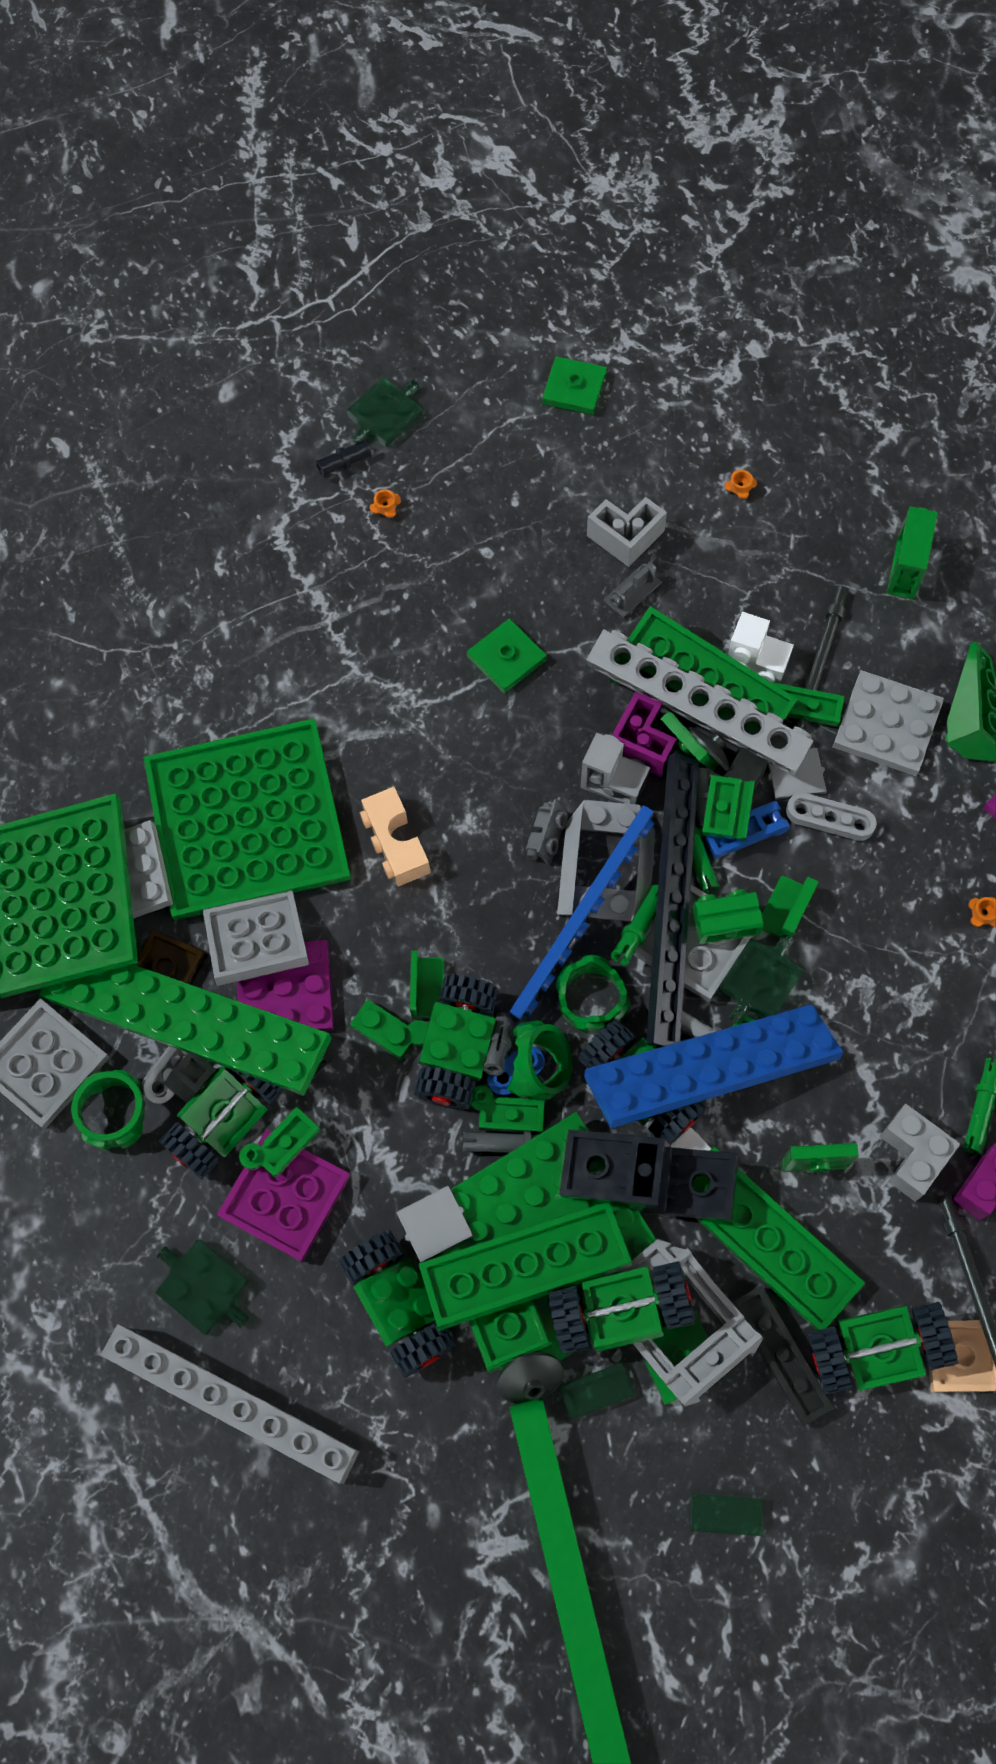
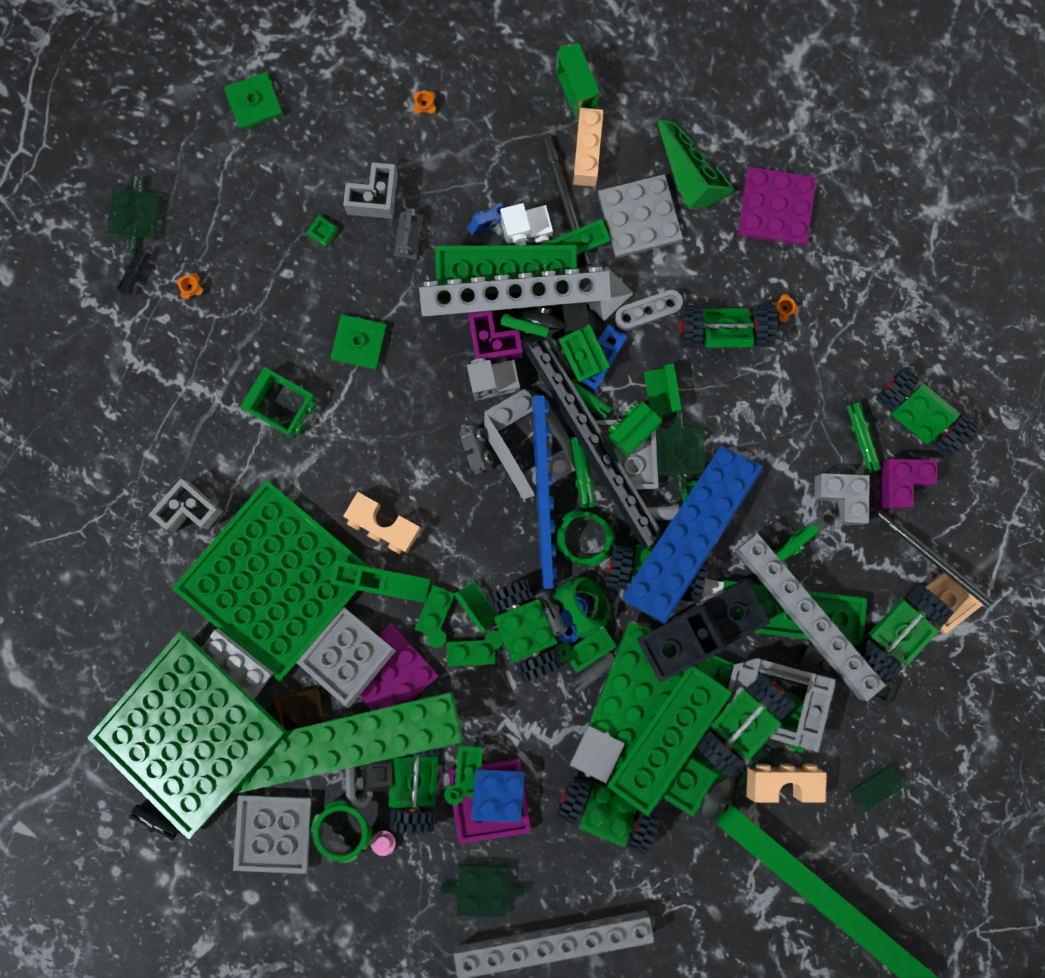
camera: 40 degrees left, 15 degrees up
none -> light grey brick [149,479,223,532]
none -> green window [240,367,317,438]
none -> green tile [306,215,339,248]
none -> green slope [330,560,430,603]
none -> bright pink plate [371,830,396,856]
none -> green hinge [415,585,454,648]
none -> blue plate [468,203,503,236]
none -> blue plate [471,769,525,822]
none -> light nougat arch [573,108,603,187]
none -> plate [679,304,778,348]
none -> light grey brick [734,534,886,701]
none -> light nougat arch [747,764,826,802]

